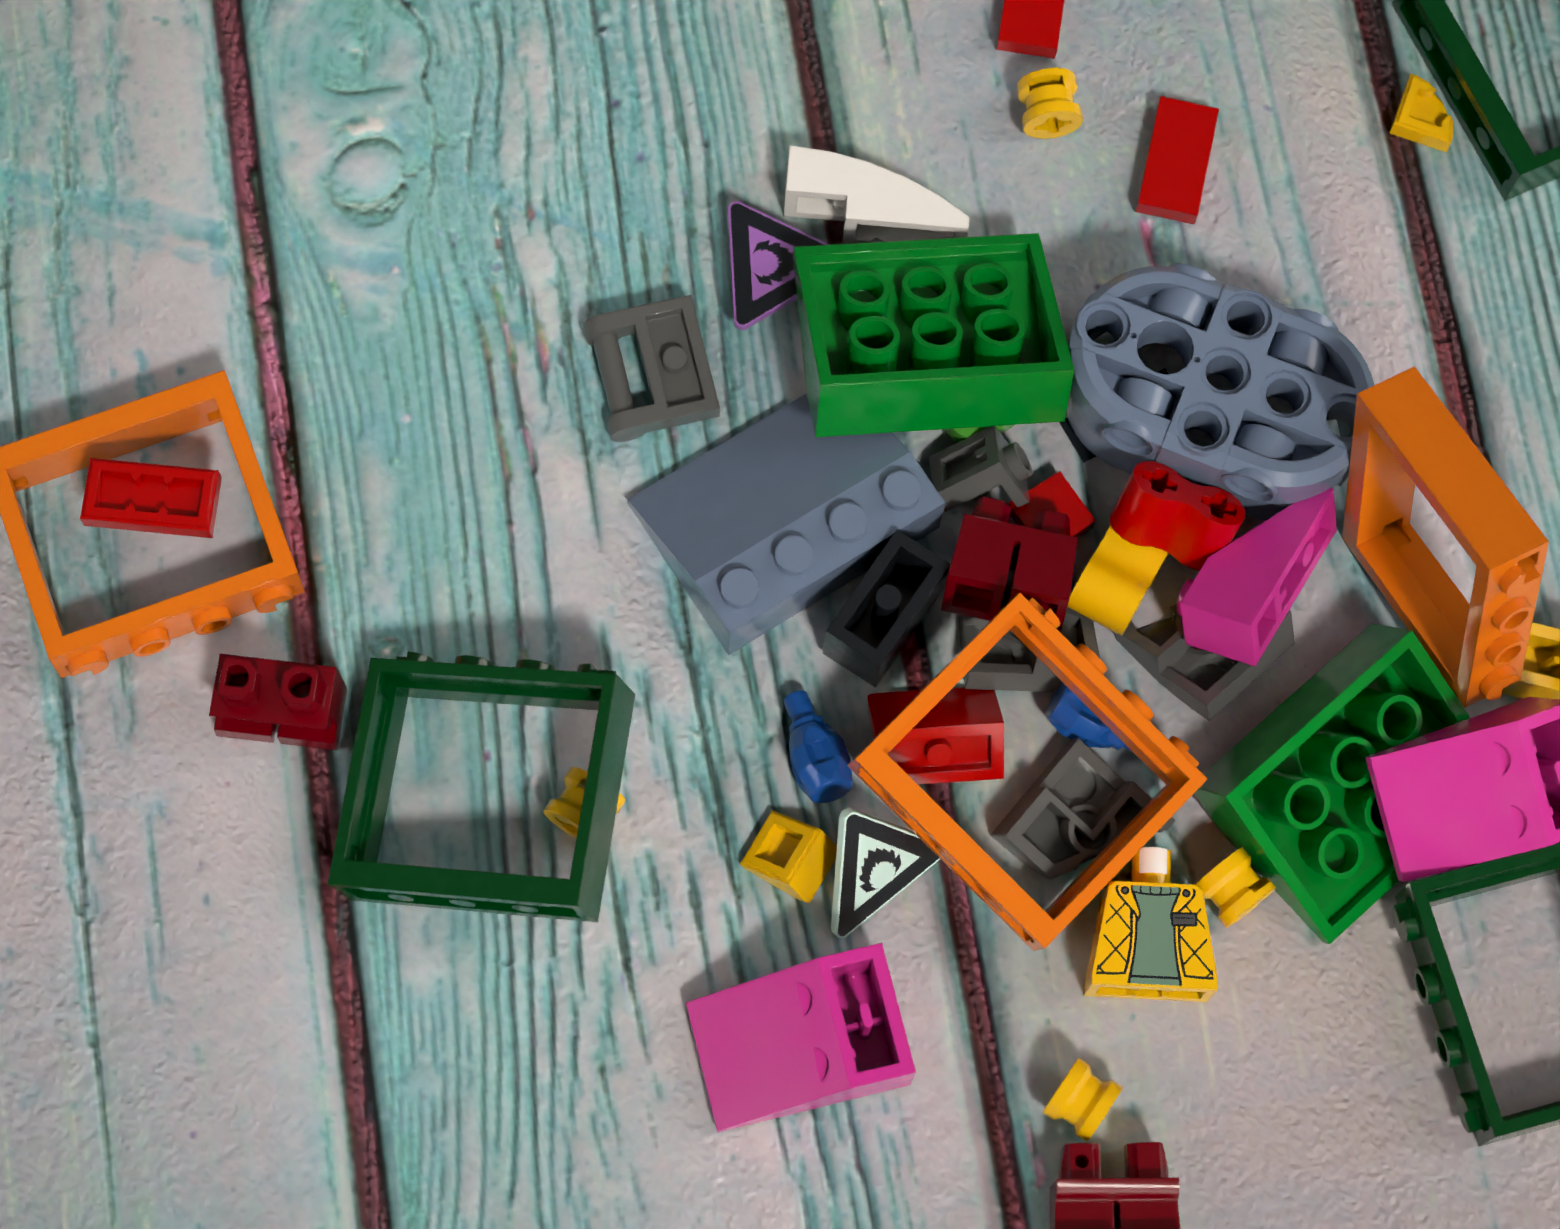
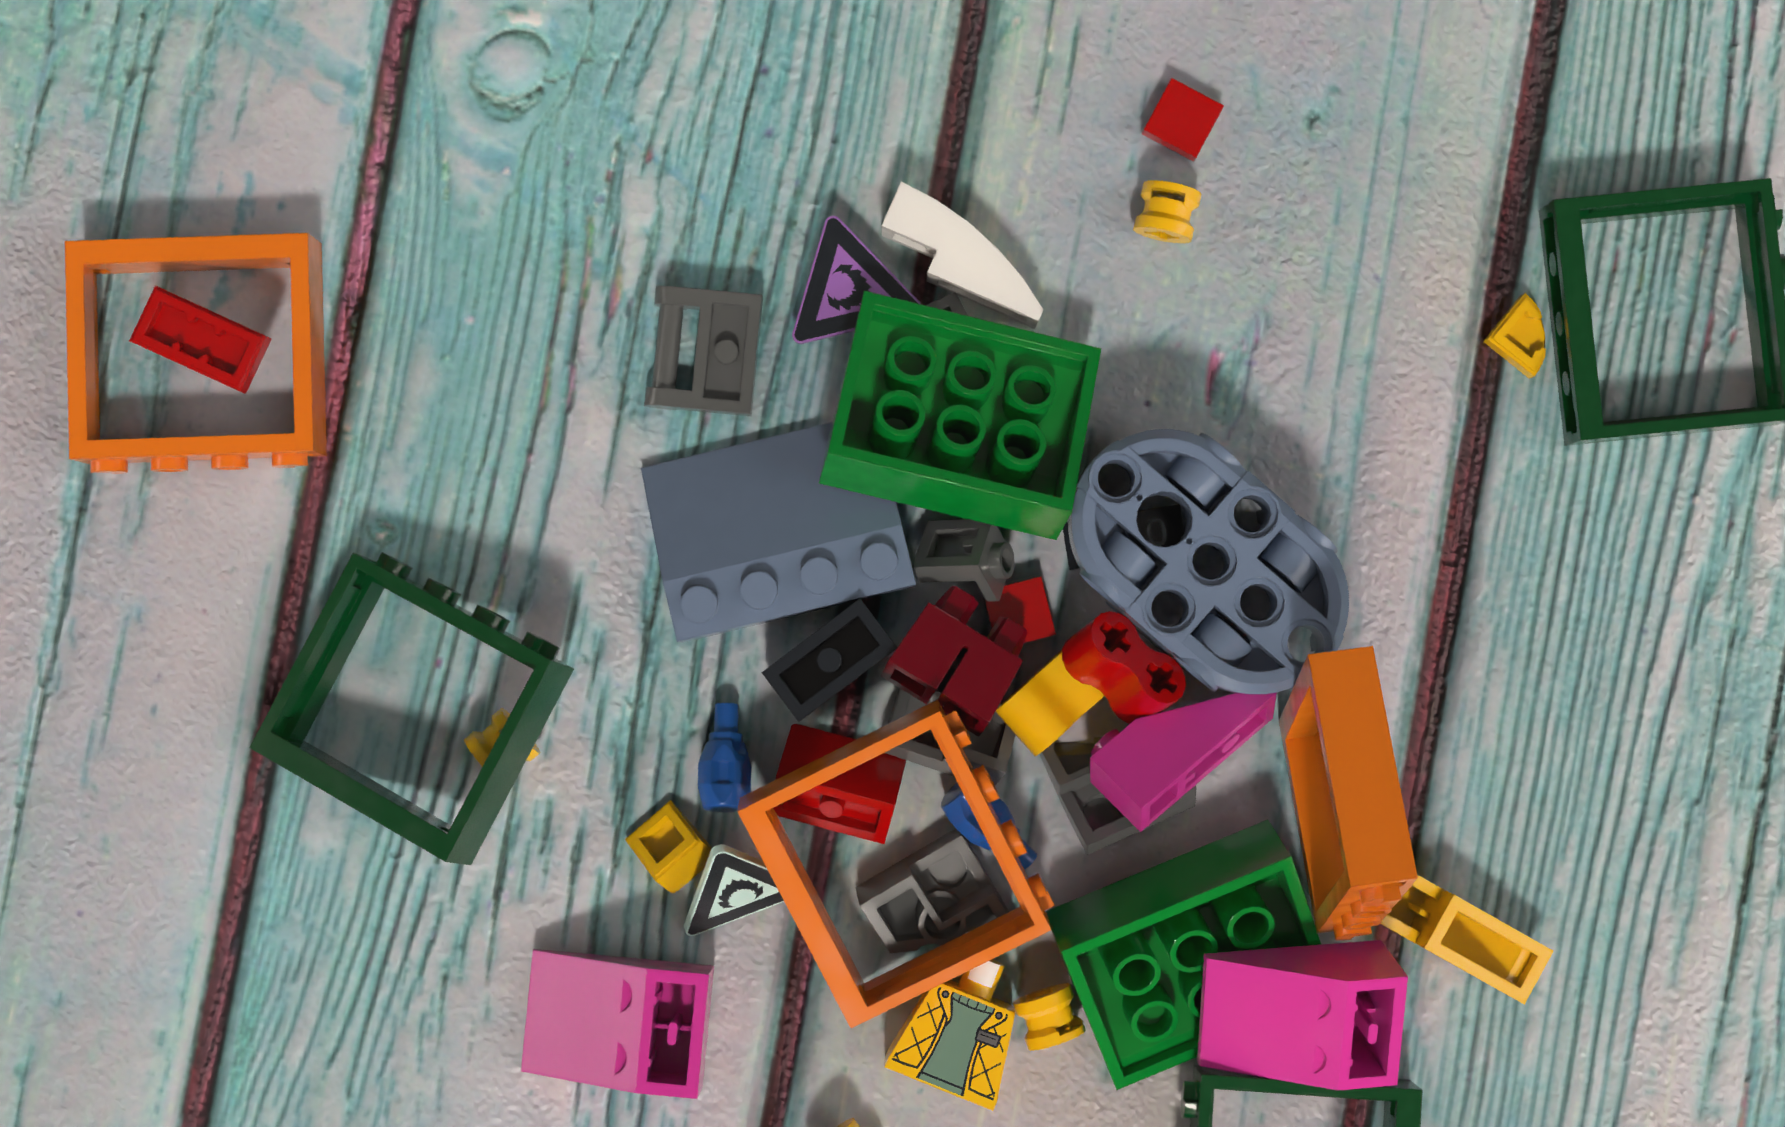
camera: 25 degrees right, 15 degrees up
dark red hips [209,653,347,751] -> none
red tile [1135,96,1219,225] -> none

